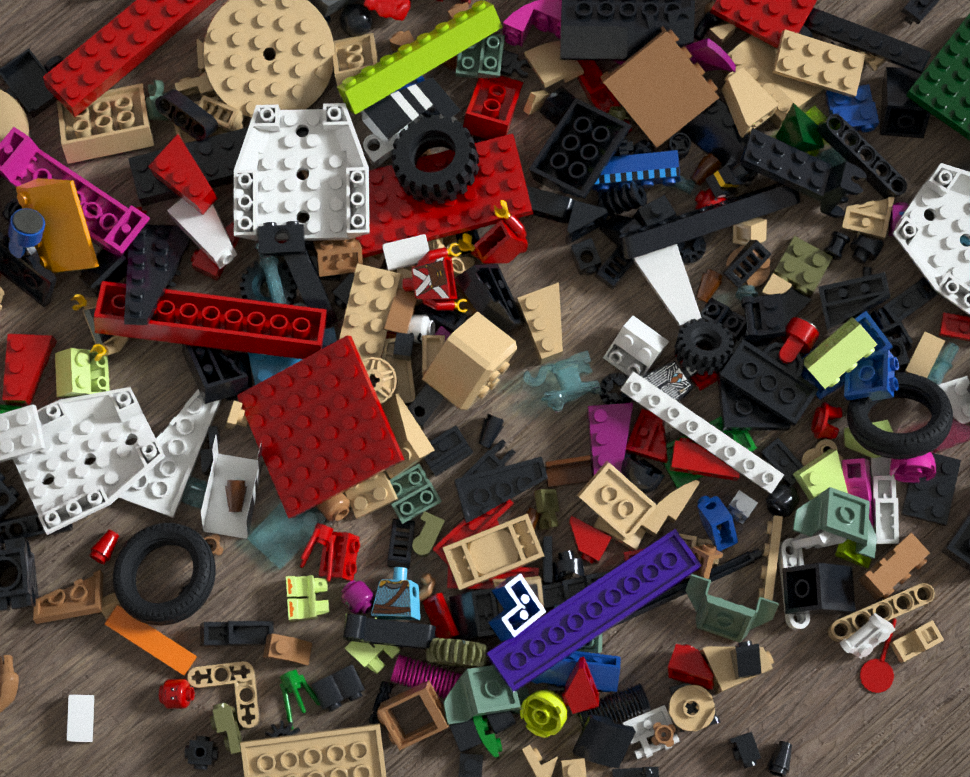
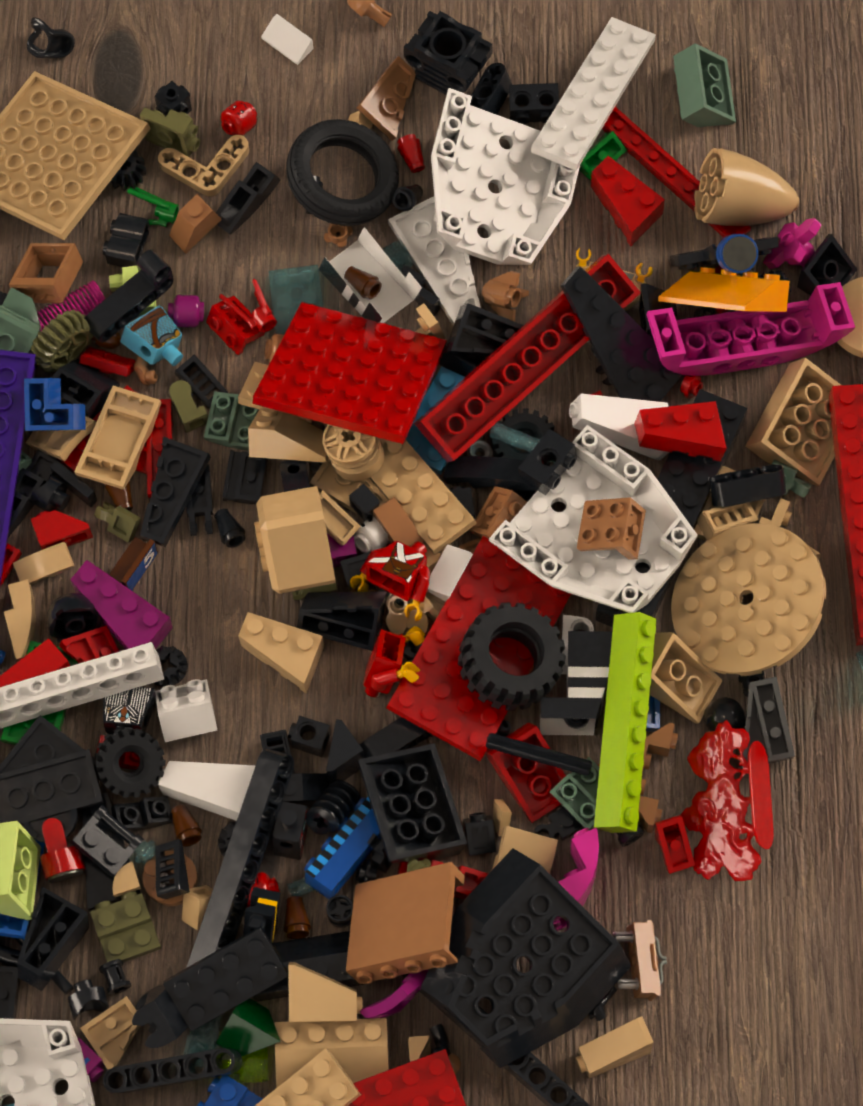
camera: 135 degrees right, 10 degrees down
yellowish green slope [55,348,109,398] -> none
orange slope [104,605,197,676] -> none
yellowish green hips [286,575,329,622] -> none
black axle [369,681,393,725] -> none
clear light blue animal [523,350,601,412] -> none
tan plate [577,461,658,540] -> none
none -> black cone [392,184,423,211]
none -> medium nougat brick [482,271,529,322]
none -> black axle [486,733,592,776]
none -> medium nougat bracket [577,497,646,560]

